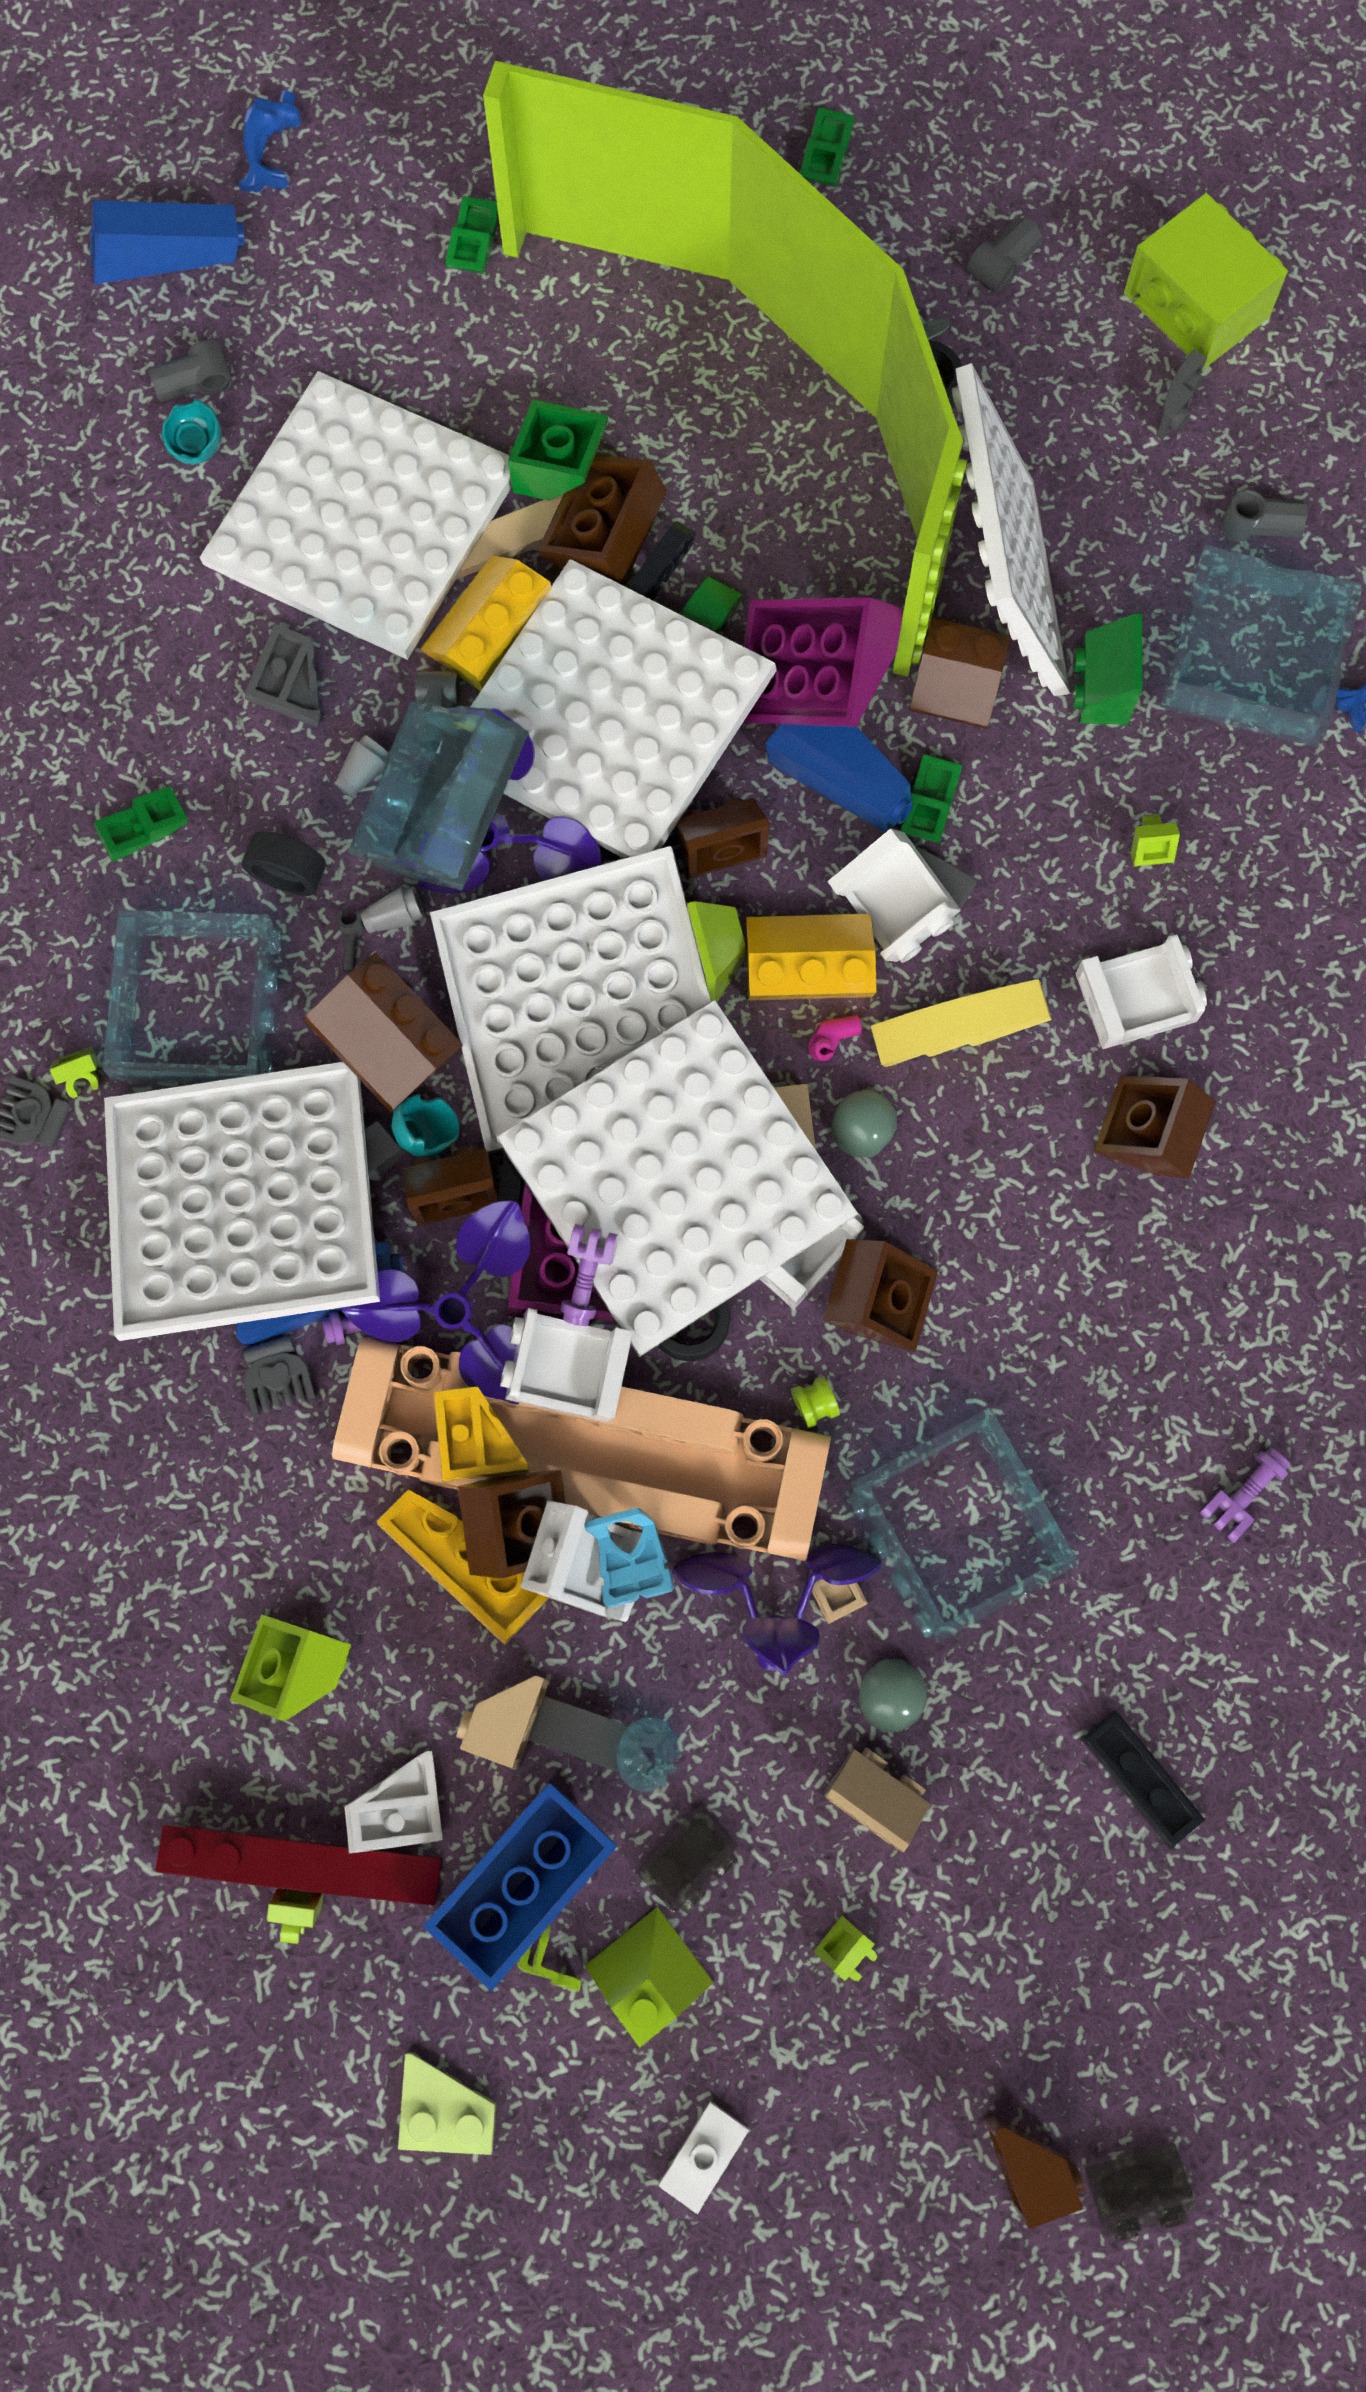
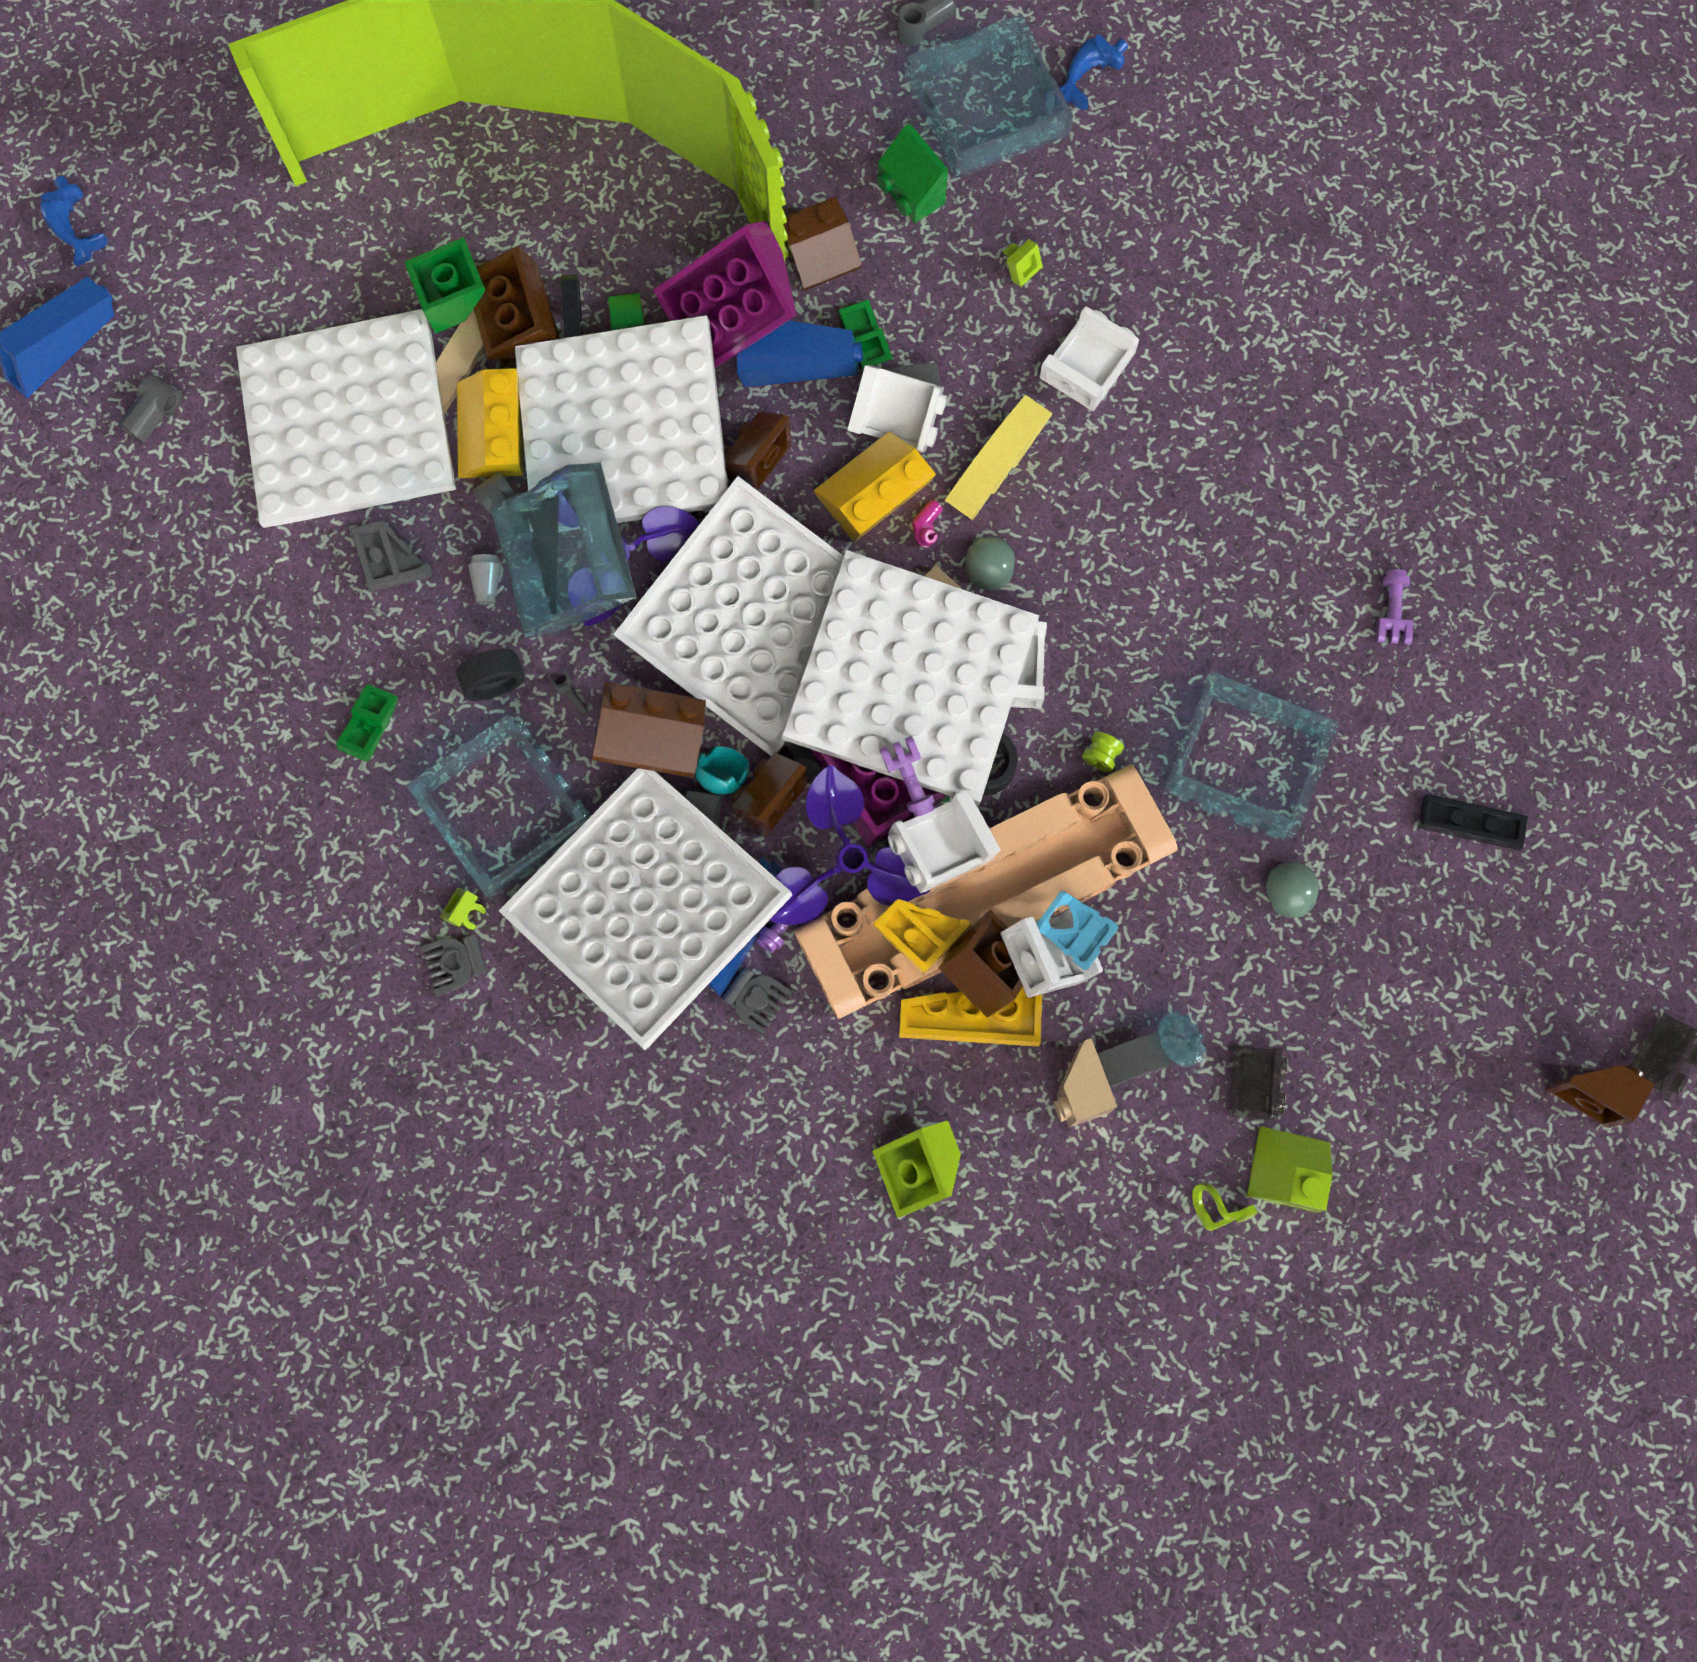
camera: 40 degrees left, 0 degrees up
dark red slope [155,1823,442,1906] -> none
teal hair [161,399,222,465] -> none
lime tile [267,1888,324,1944] -> none
white wing [344,1751,443,1854] -> none
light grey cone [360,886,425,934] -> none
yellowish green wing [398,2052,496,2155] -> none
blue slope [422,1780,617,1992] -> none
green slope [445,196,499,274] -> none
white plate [658,2101,749,2214] -> none
dark purple plant [672,1544,882,1676] -> none
lime slope [687,901,746,1002] -> none
tan tile [812,1578,868,1624] -> none
lime tile [813,1915,877,1981] -> none
tan slope [822,1748,930,1852] -> none
reddish brown slope [823,1239,938,1352] -> none
white plate [952,363,1071,696] -> none
reddish brown slope [1094,1076,1216,1178] -> none

